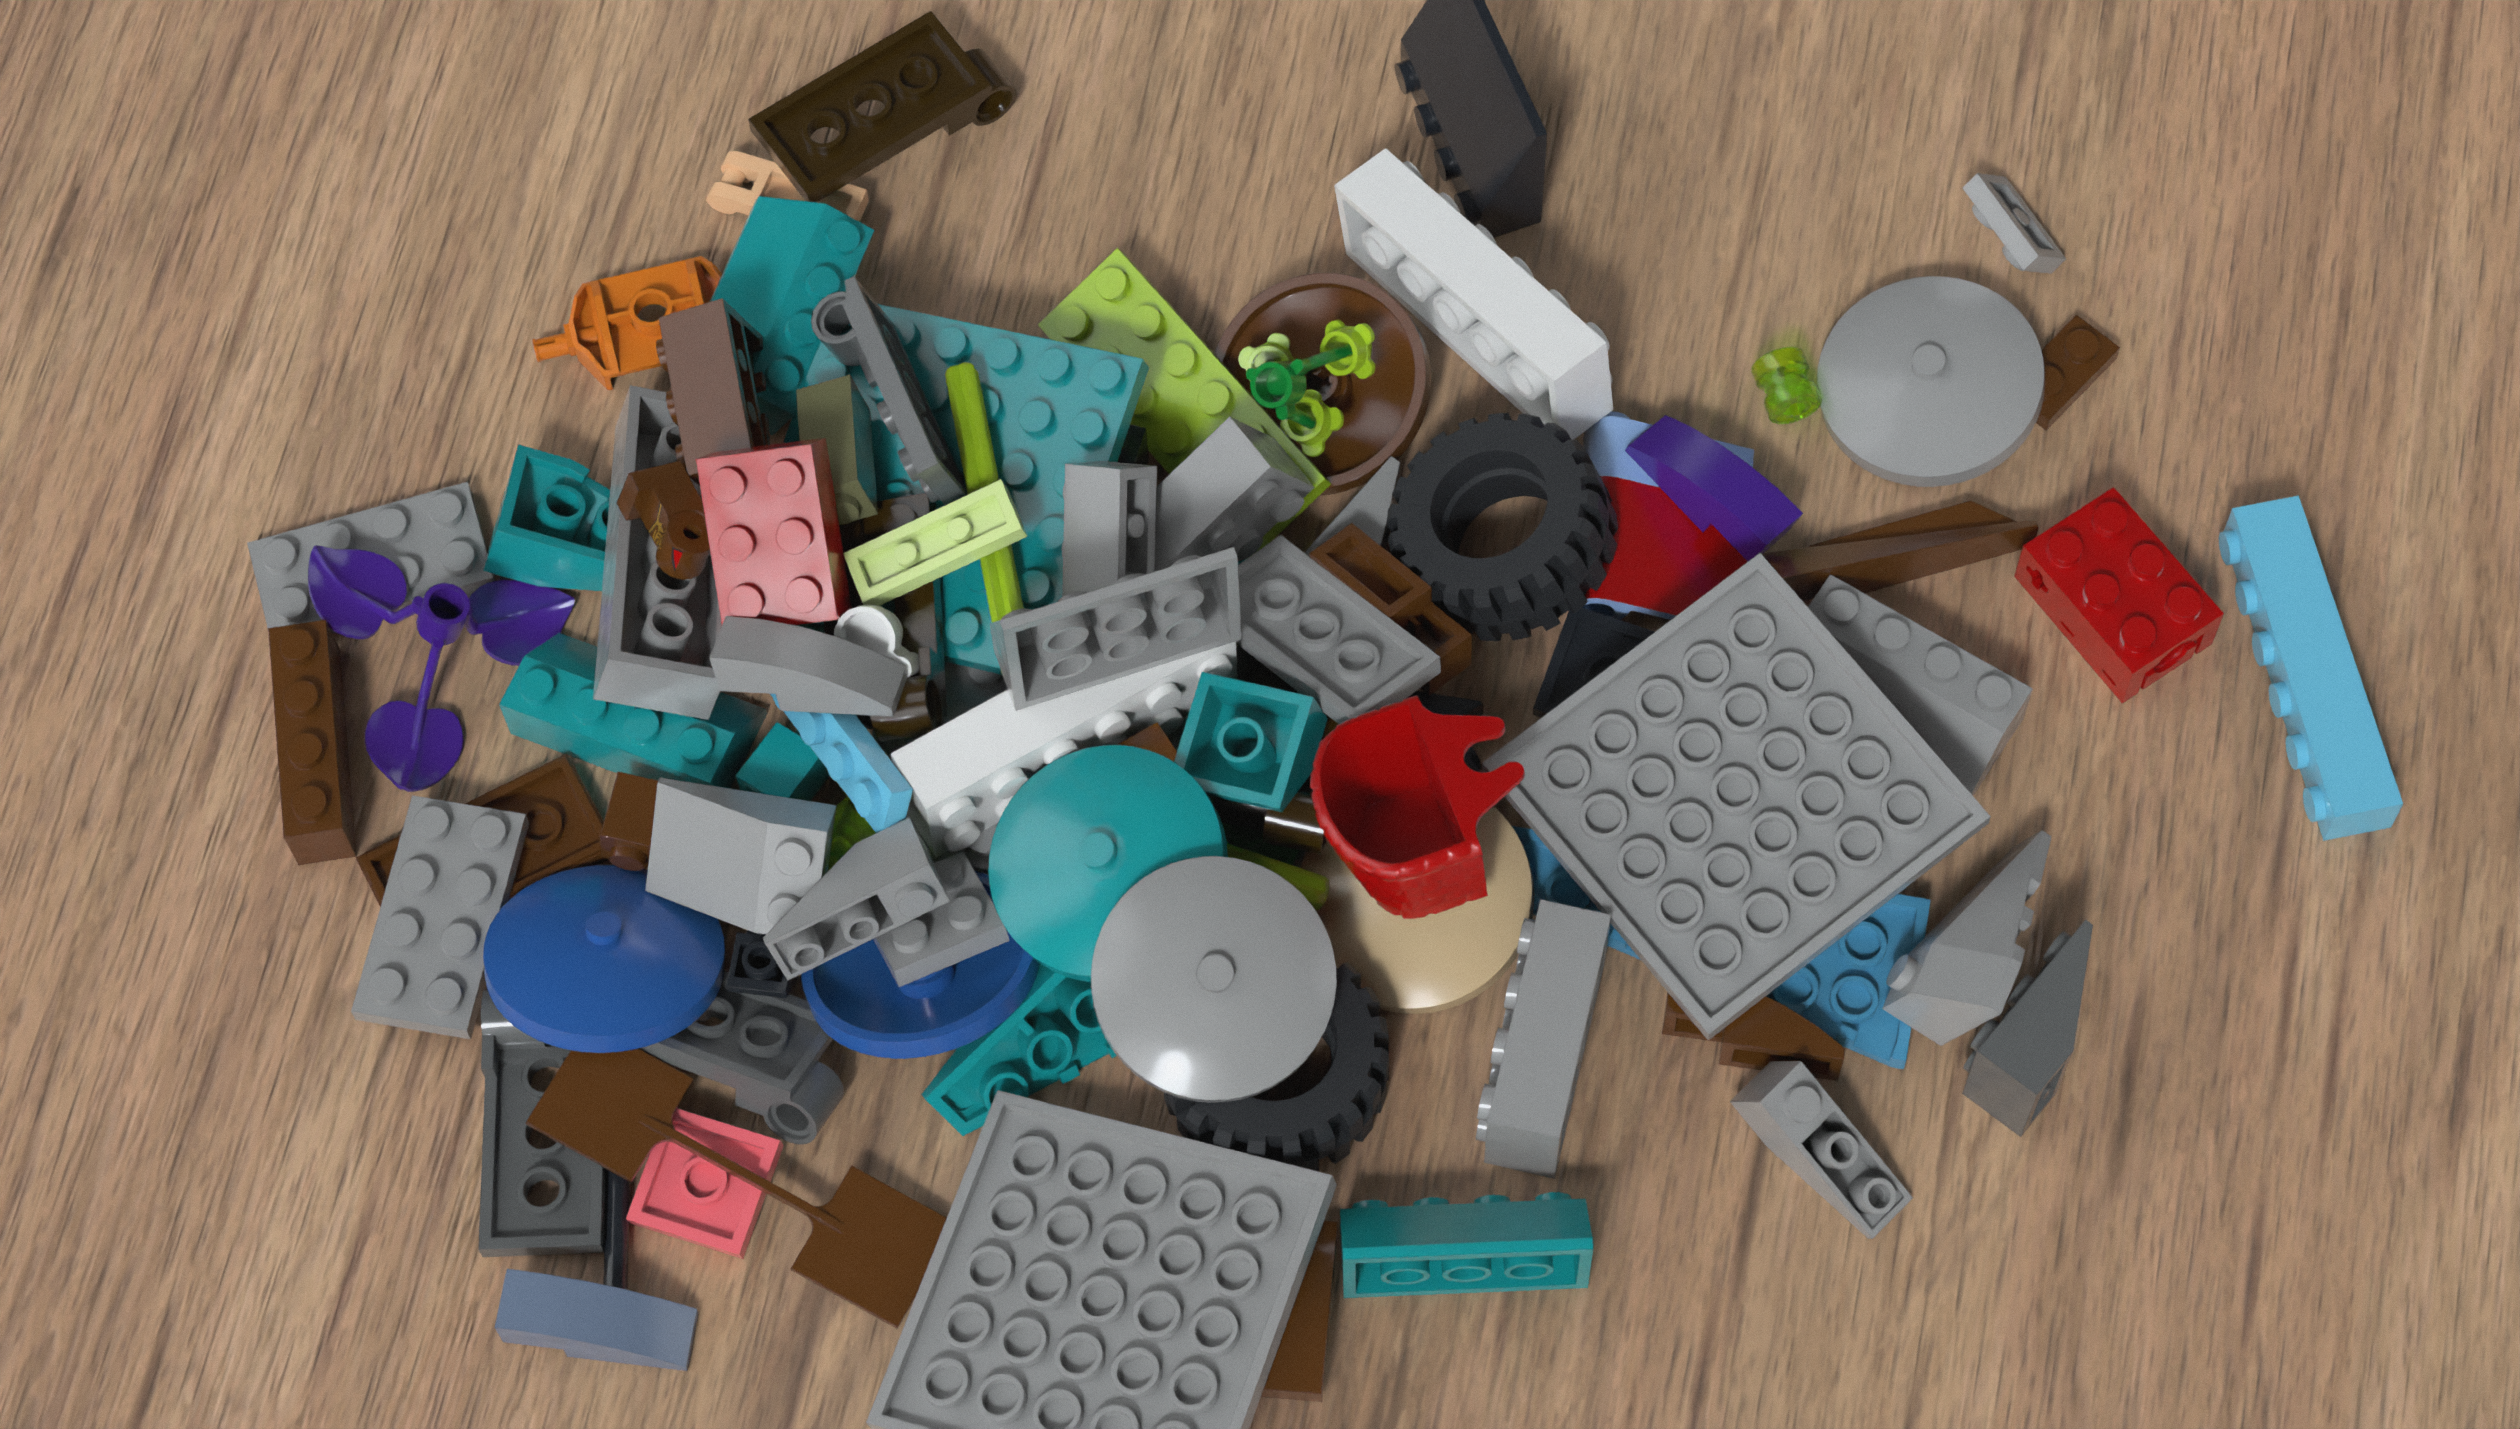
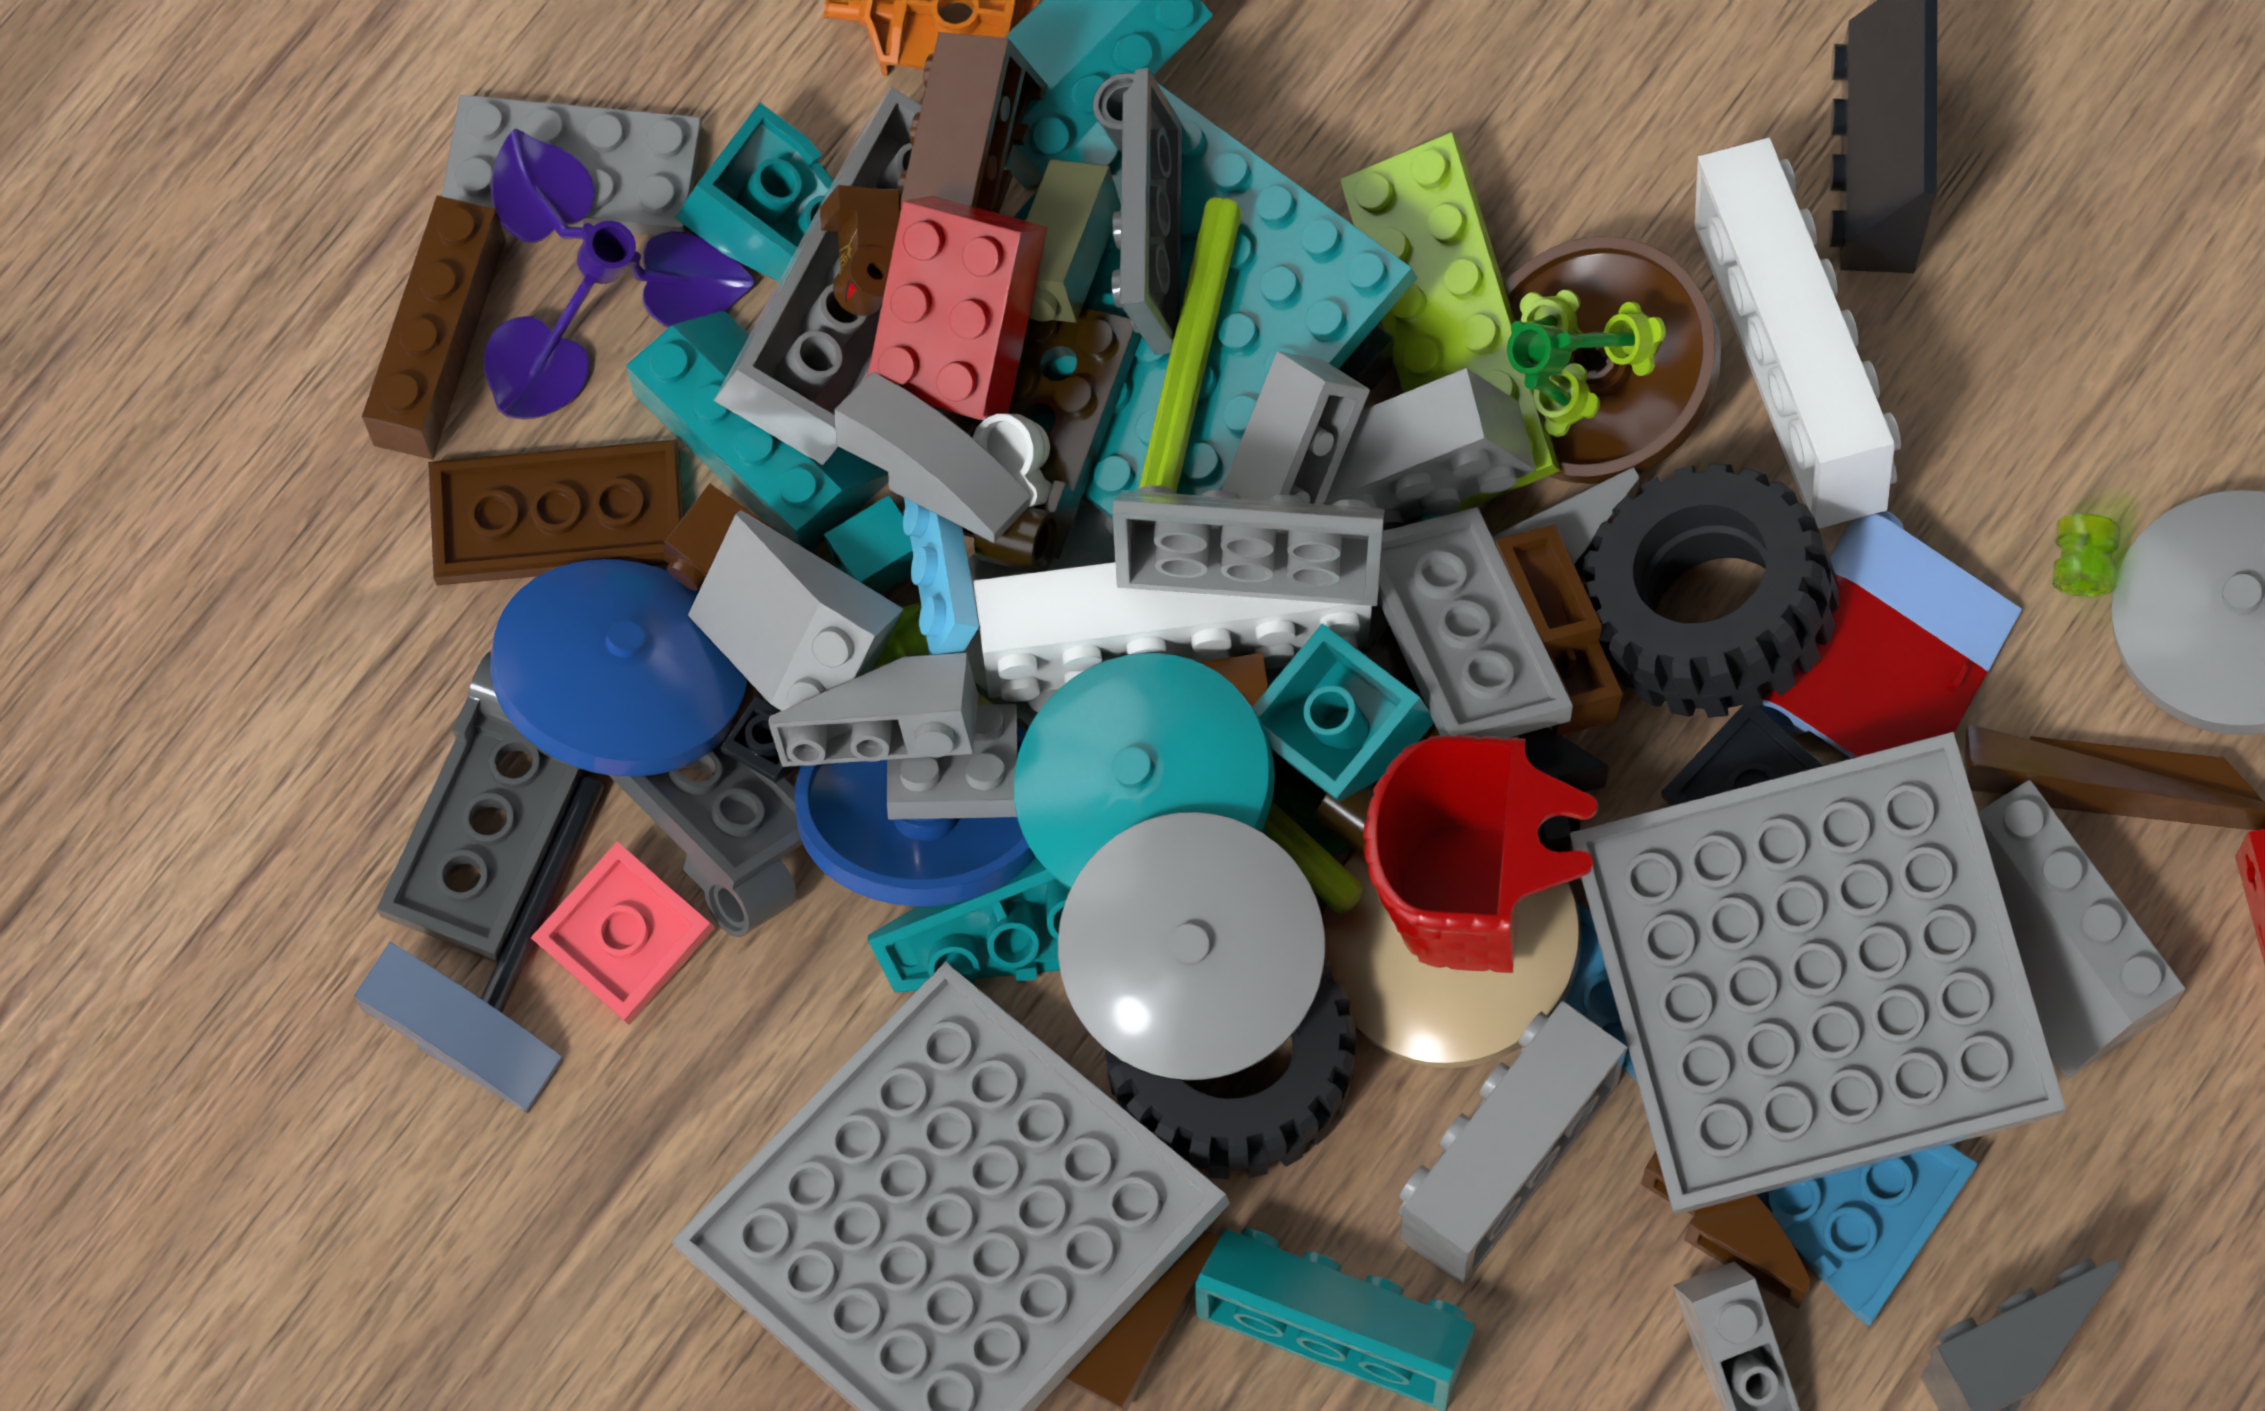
camera: 25 degrees right, 5 degrees up
light grey plate [351,795,529,1039] -> none
reddish brown hinge [526,1049,947,1329] -> none
yellowish green plate [843,479,1027,606] -> none
dark purple slope [1625,415,1803,562] -> none
light grey wedge [1882,830,2052,1046] -> none

